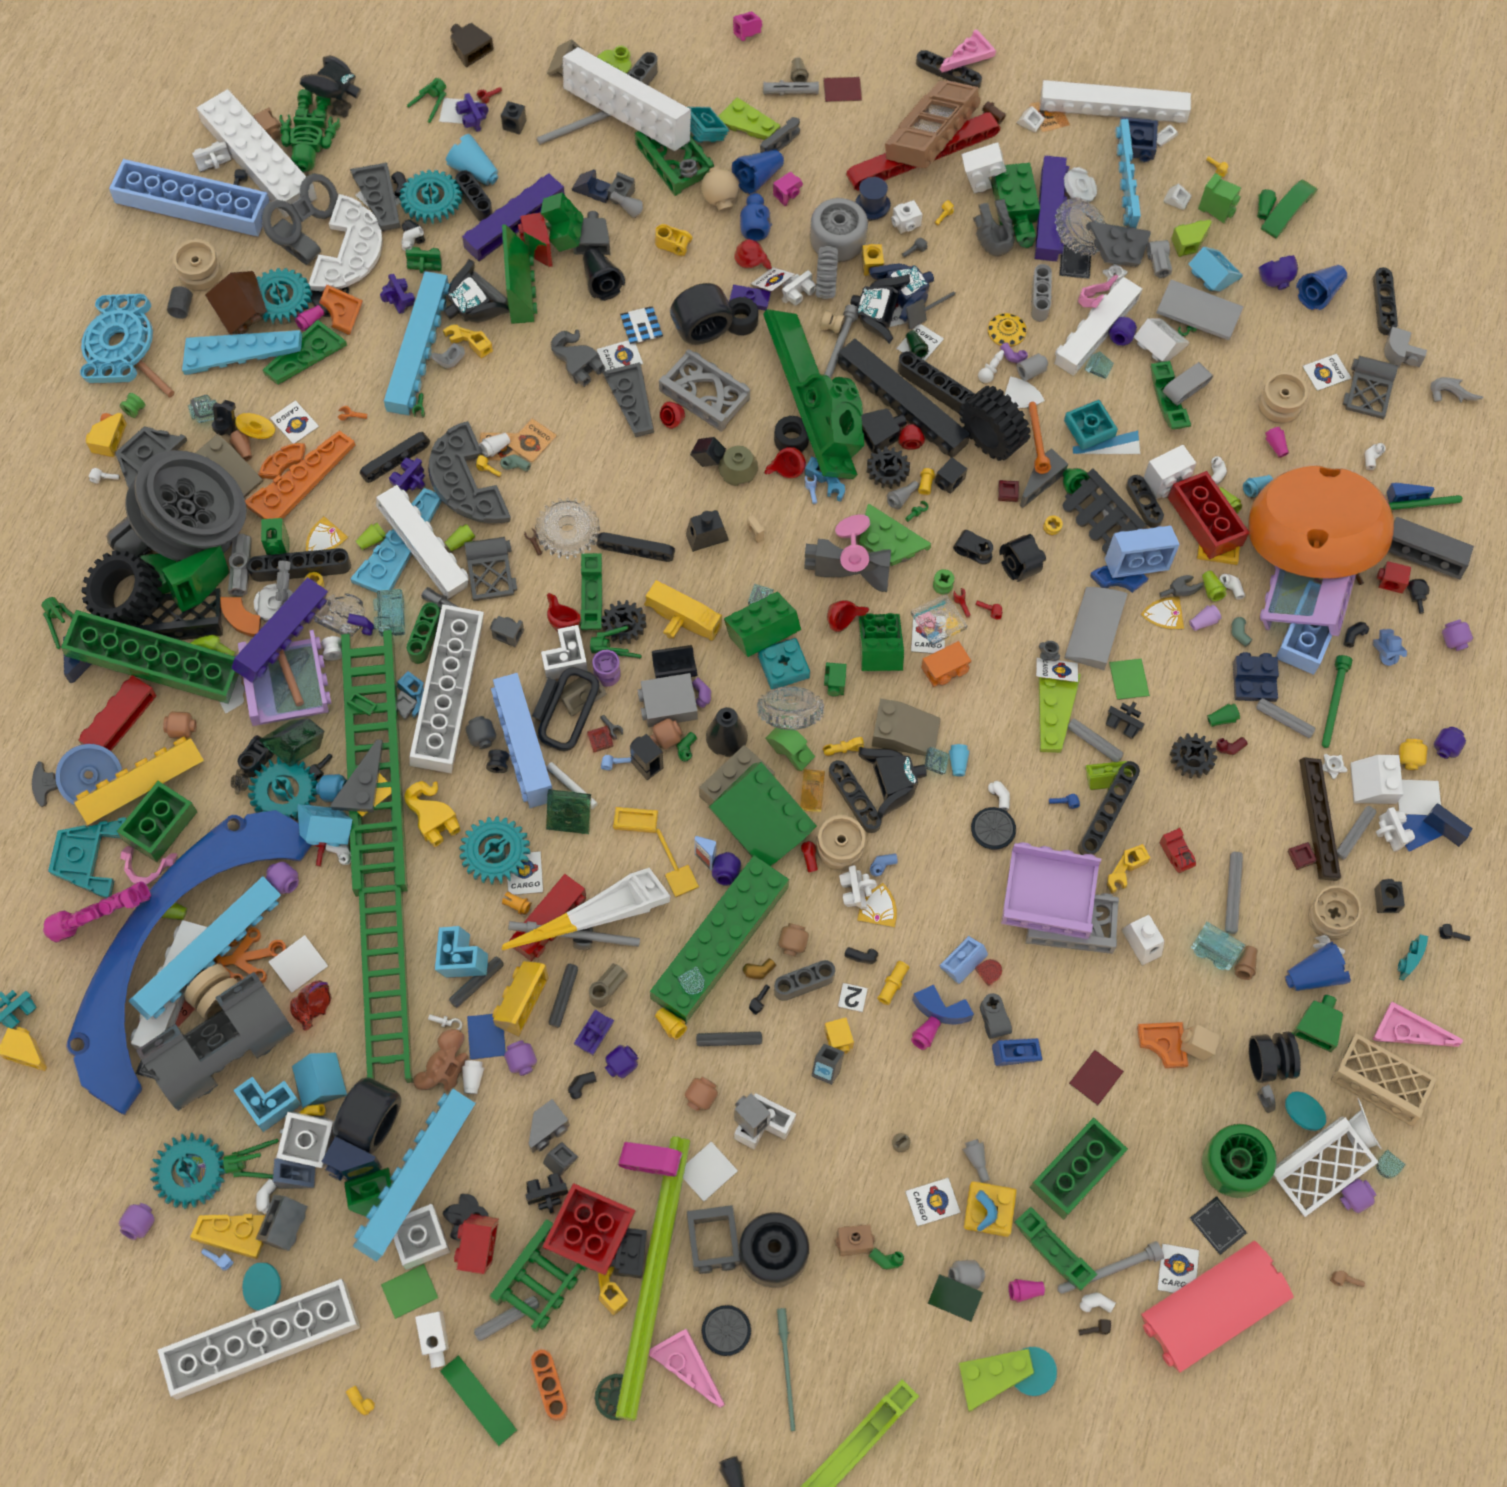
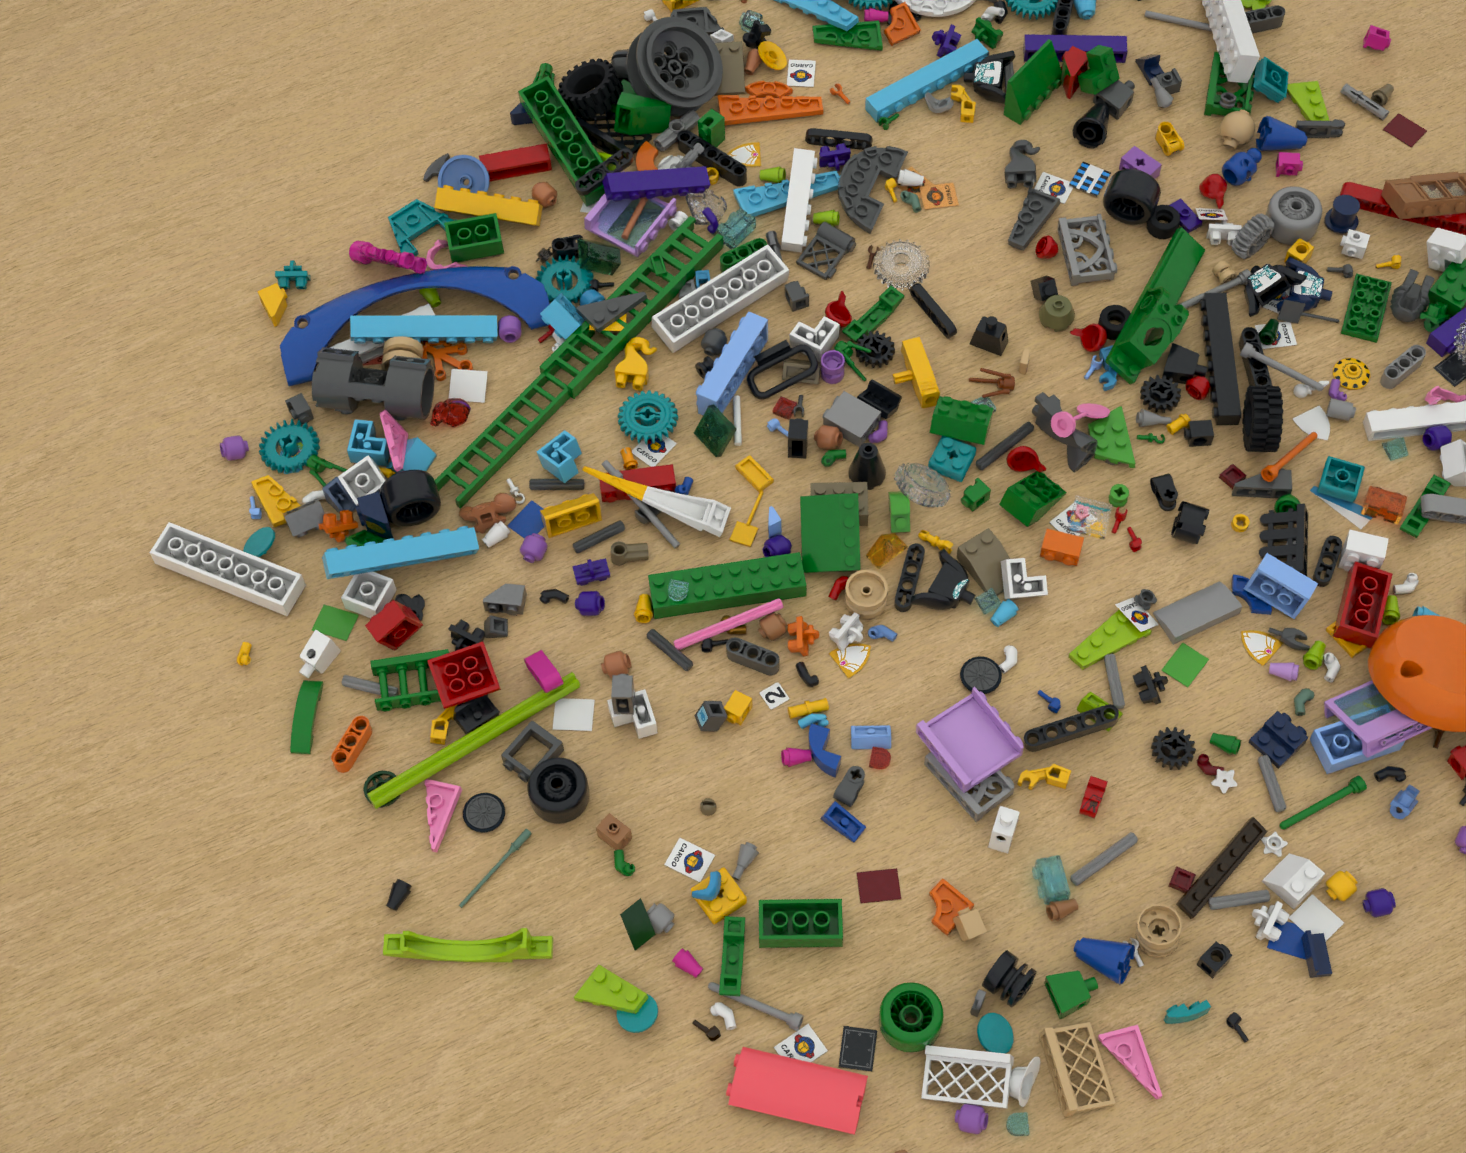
camera: 50 degrees right, 5 degrees down
none -> dark grey brick [285,393,314,424]
none -> orange hips [319,510,358,542]
none -> bright pink wing [380,409,408,472]
none -> black beam [575,149,633,196]
none -> bright pink axle [674,598,783,650]
none -> blue arm [675,477,694,495]
none -> white tile [710,29,734,43]
none -> orange hips [788,616,819,656]
none -> medium azure arm [798,714,829,729]
none -> dark orange plant [969,368,1015,398]
none -> dark grey axle [975,422,1034,470]
none -> white brick [1001,558,1048,600]
none -> medium lavender brick [1119,146,1162,179]
none -> white plate [1211,769,1237,794]
none -> light grey piece [1240,342,1324,391]
none -> green tile [1341,273,1392,343]
none -> clear orange brick [1361,486,1407,524]

